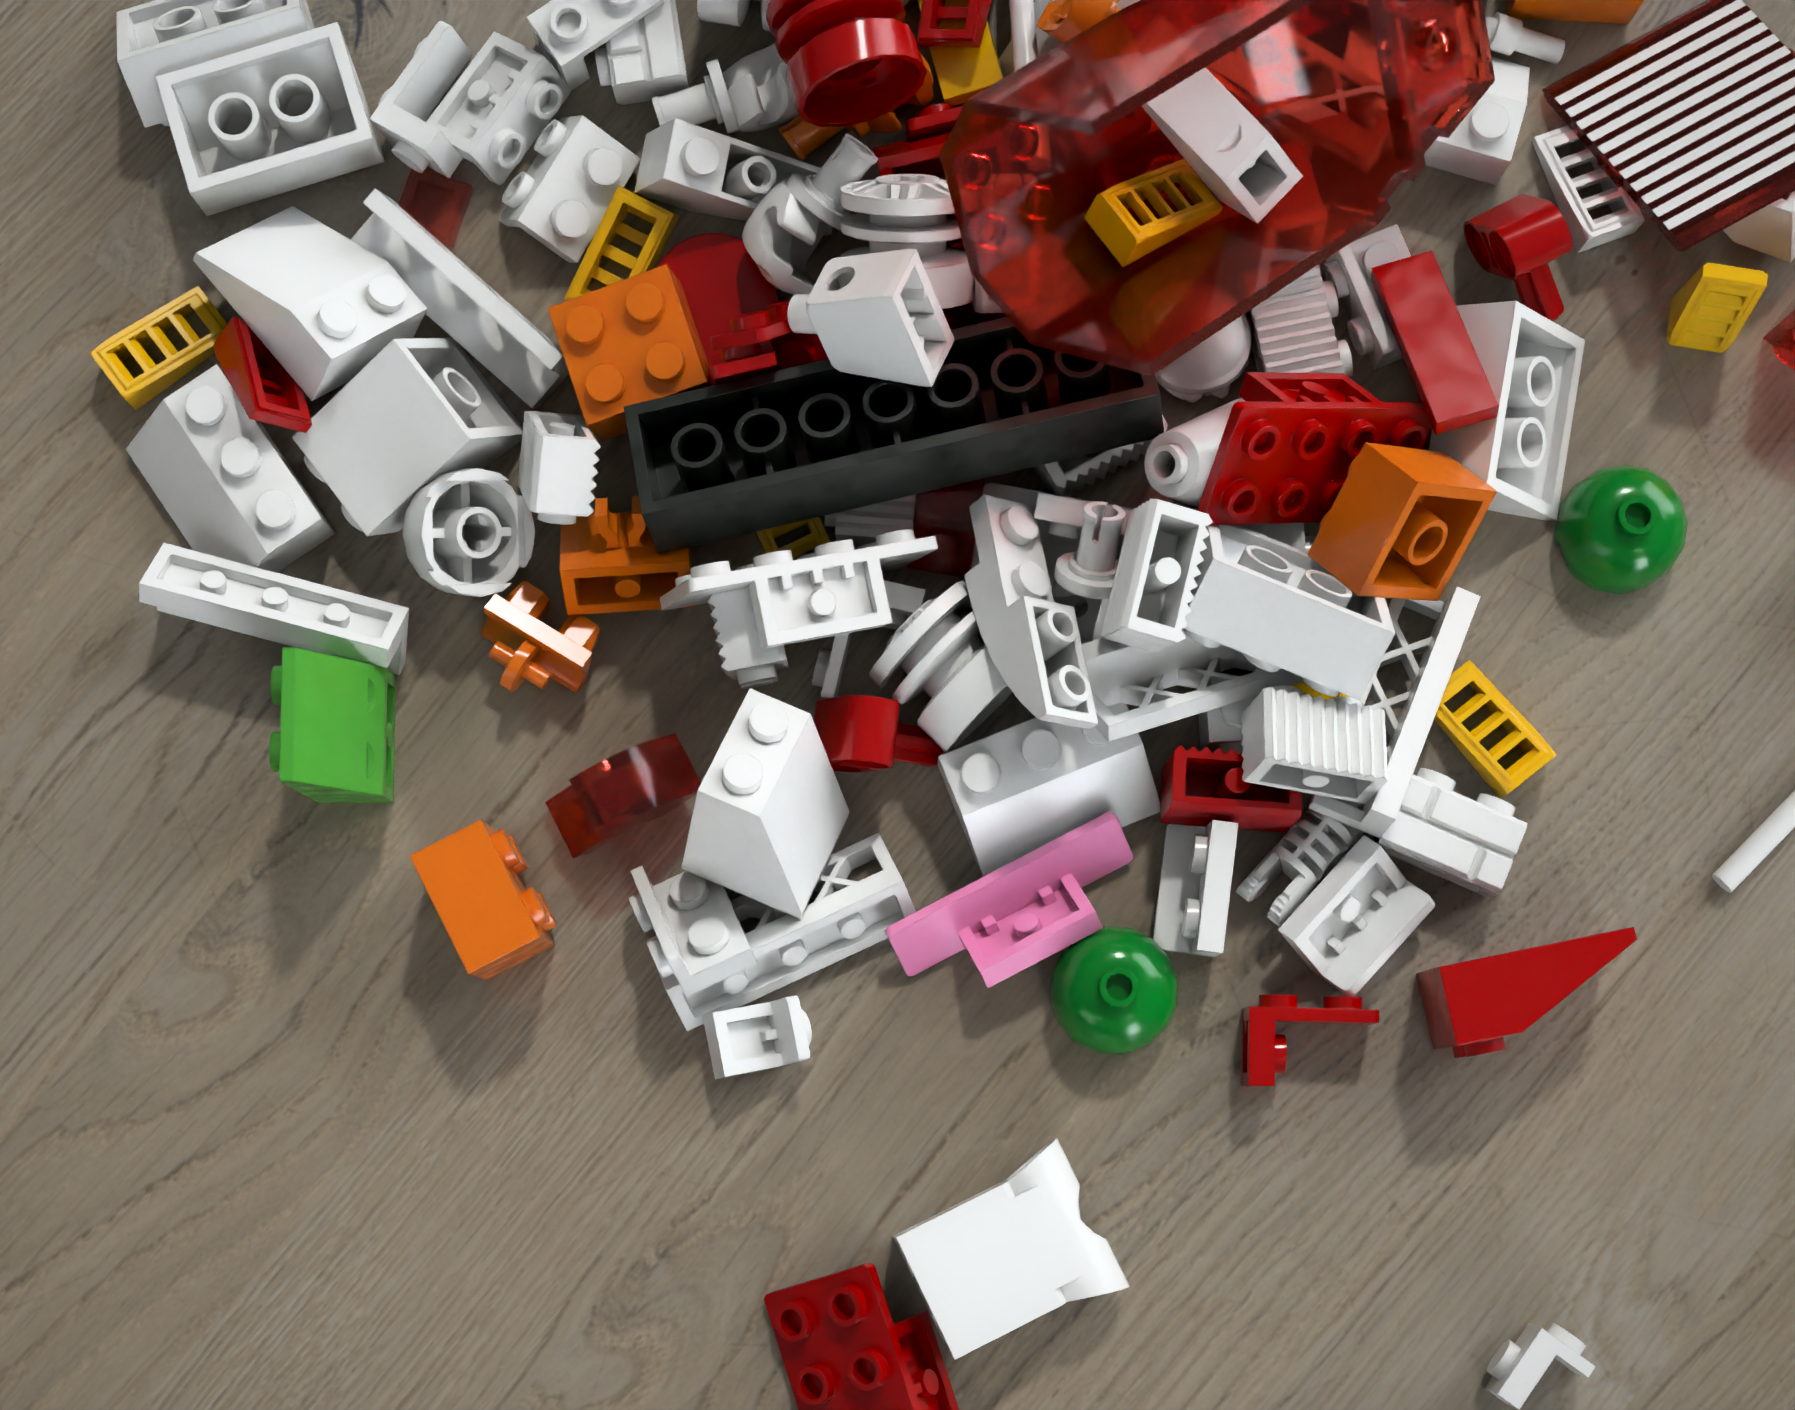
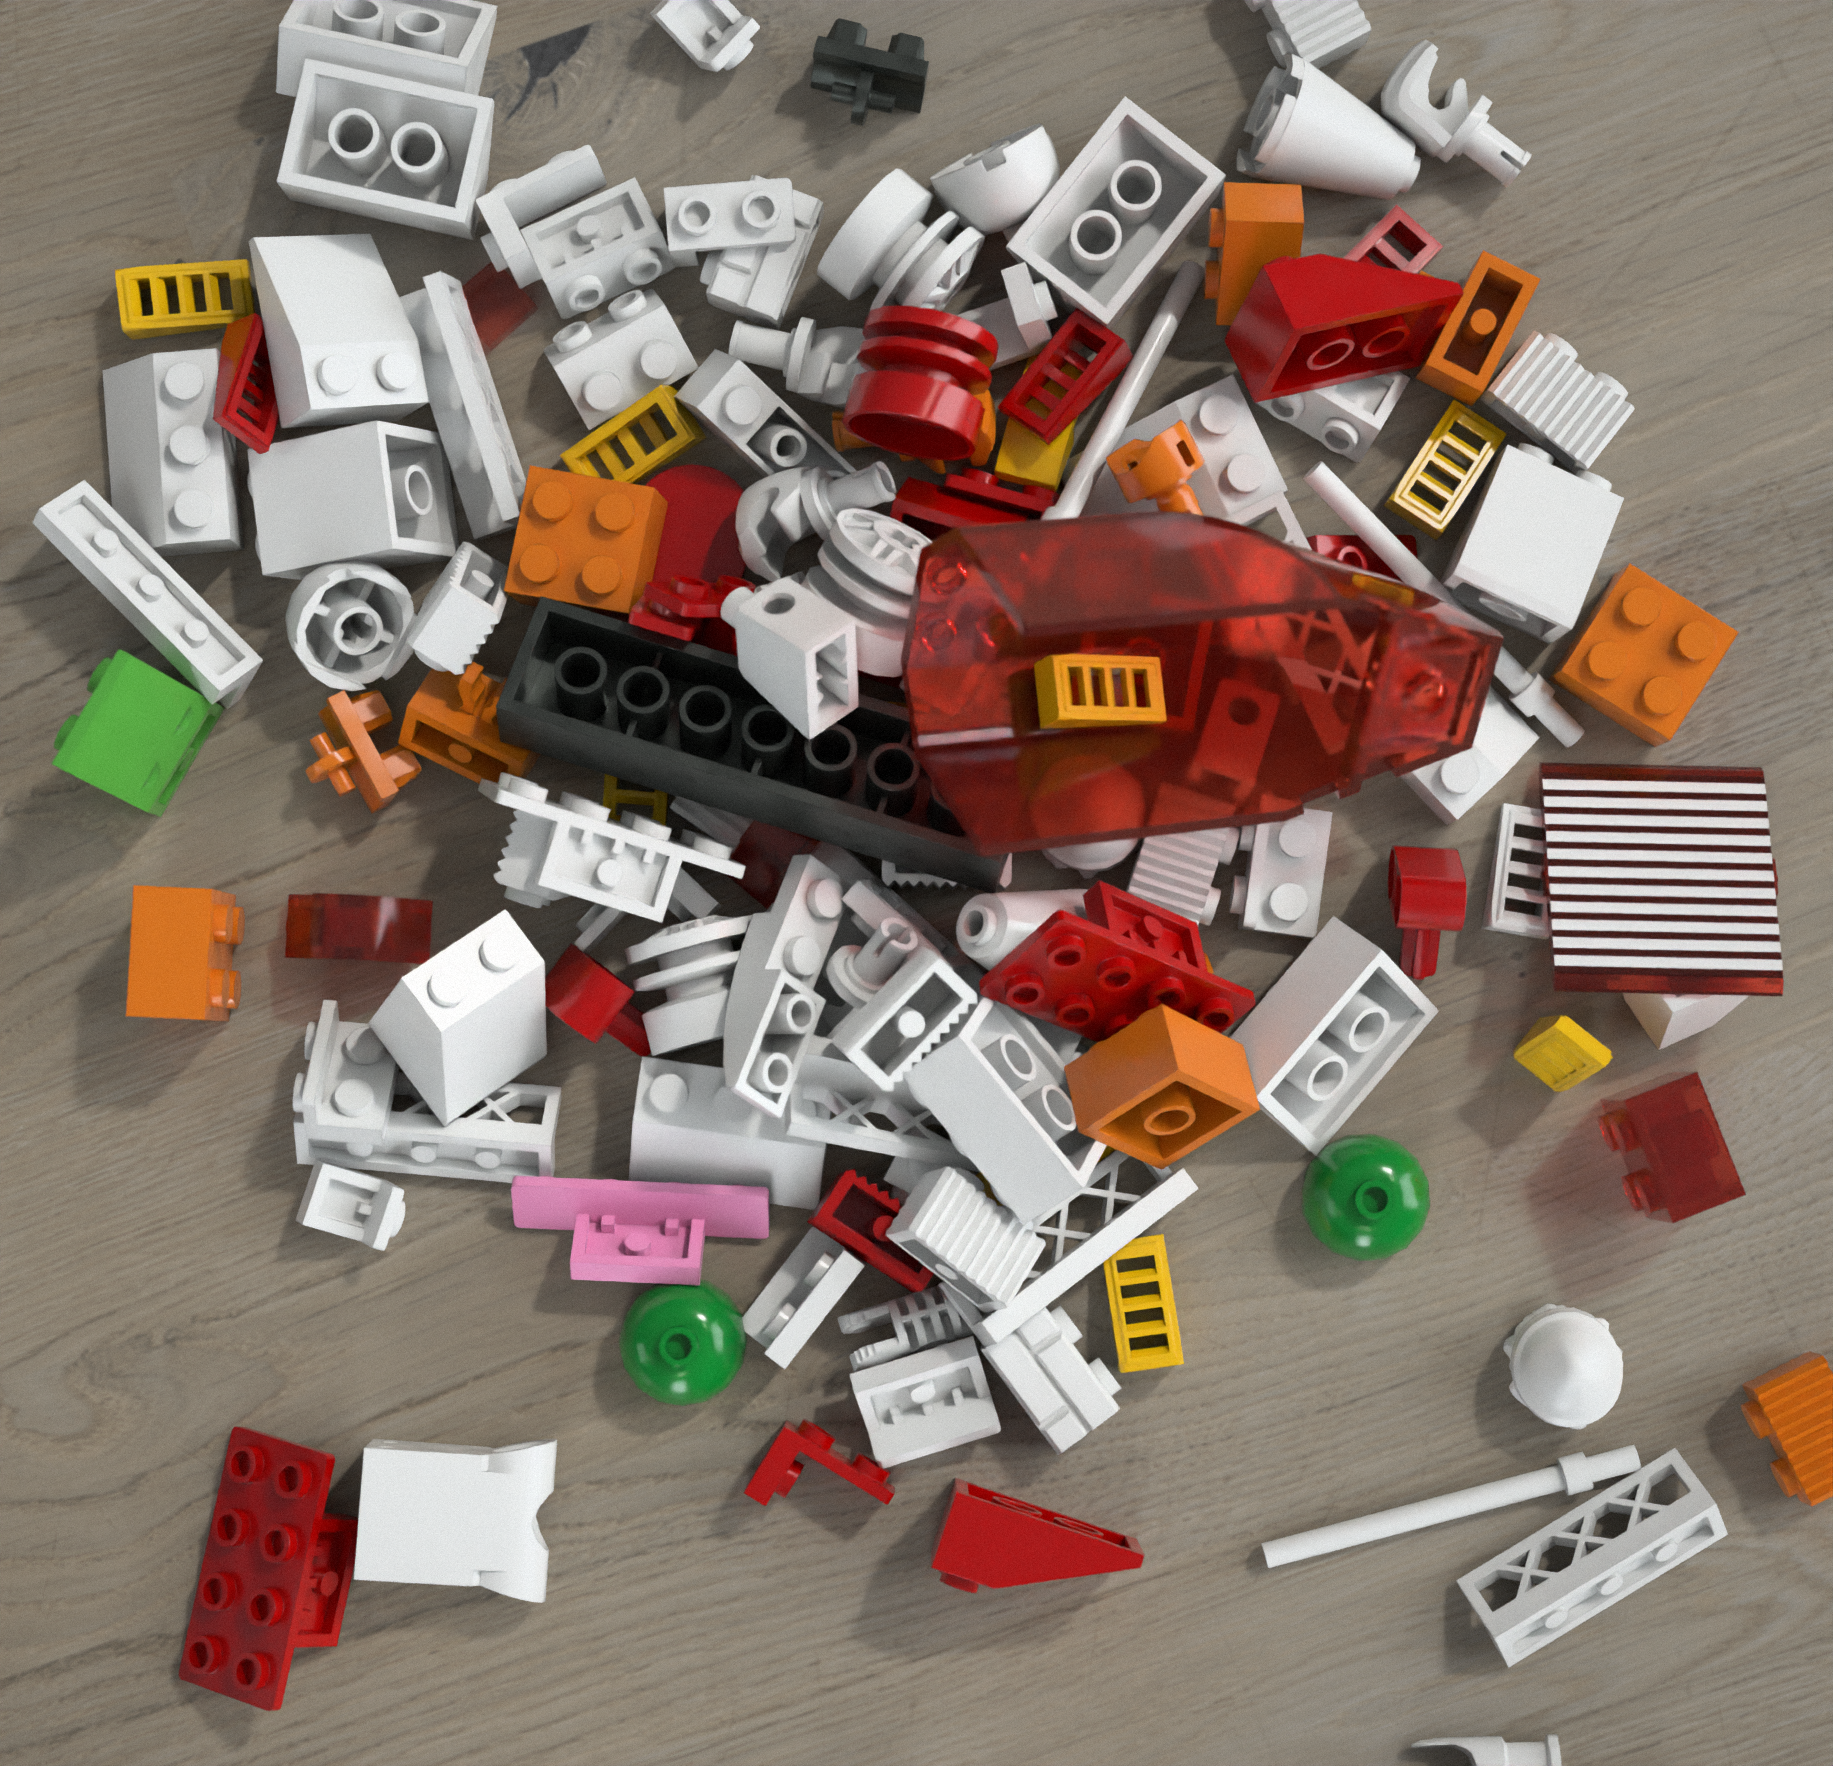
camera: 30 degrees right, 5 degrees up
white slope [1113,23,1303,224] -> none
red tile [1371,251,1499,435] -> none

